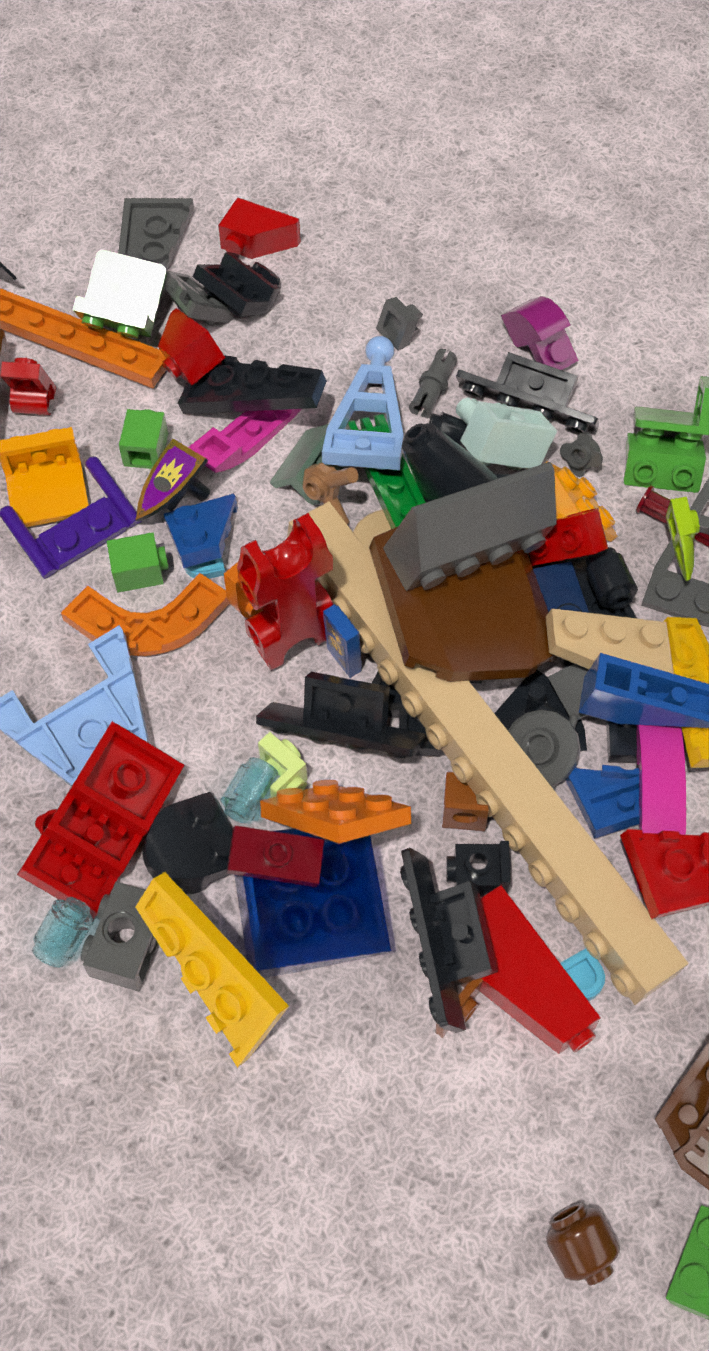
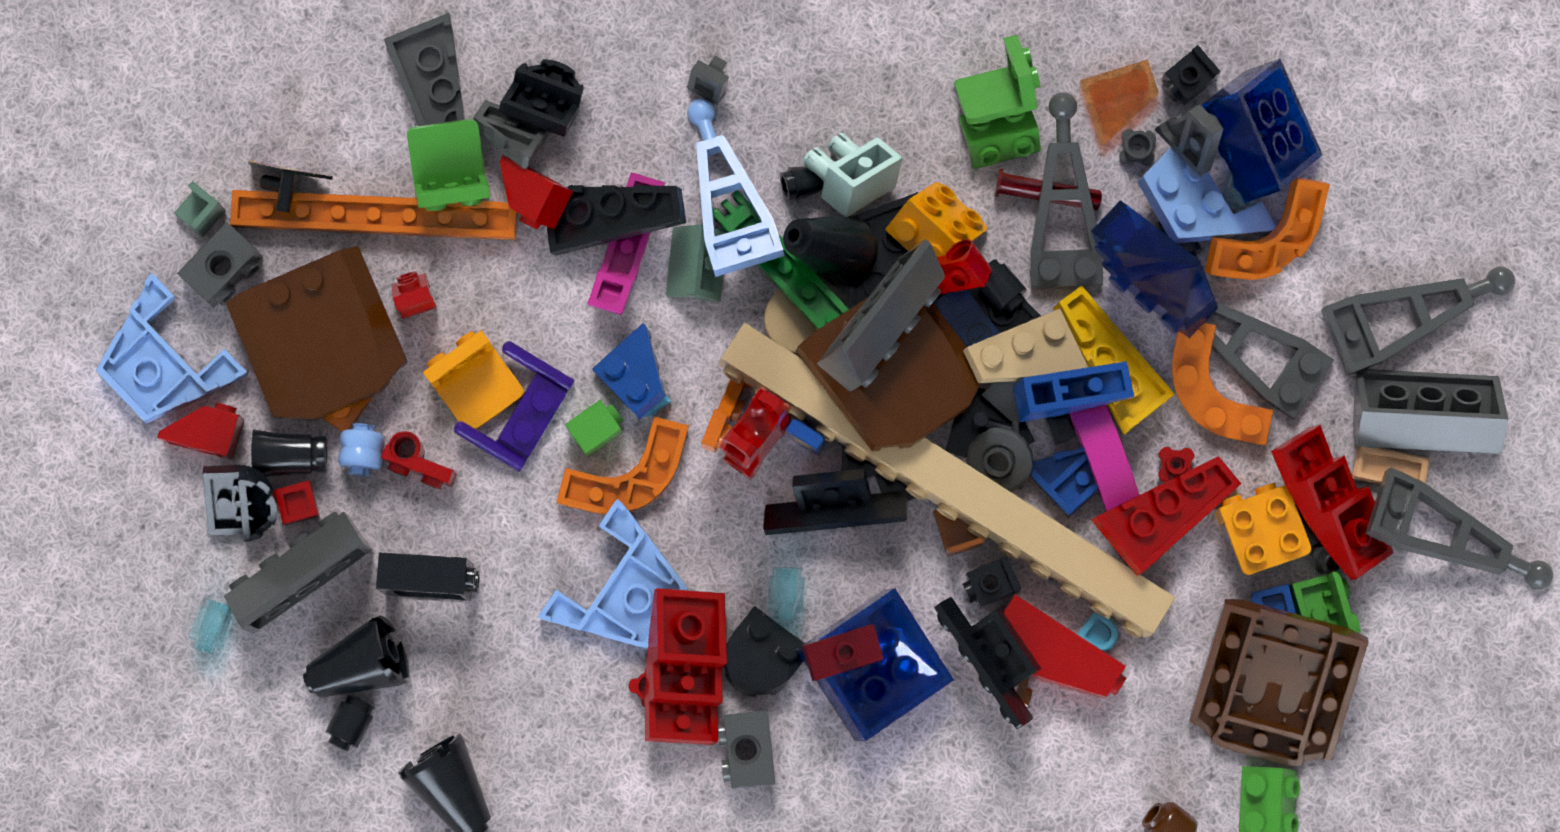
camera: 20 degrees left, 20 degrees up
clear light blue brick [32,897,94,968] -> none
bright green brick [119,409,168,469] -> none
yellow wing [135,872,289,1068] -> none
shield [136,439,210,522] -> none
red slope [218,197,301,259] -> none
yellowish green bracket [258,732,308,798] -> none
orange plate [260,780,412,843] -> none
medium nougat piece [303,463,358,524] -> none
dark grey pin [409,349,457,418] -> none
bracket [456,352,599,433] -> none
magenta brick [501,296,579,370] -> none
dark grey plate [560,432,603,477] -> none
lime plate [666,496,700,581] -> none

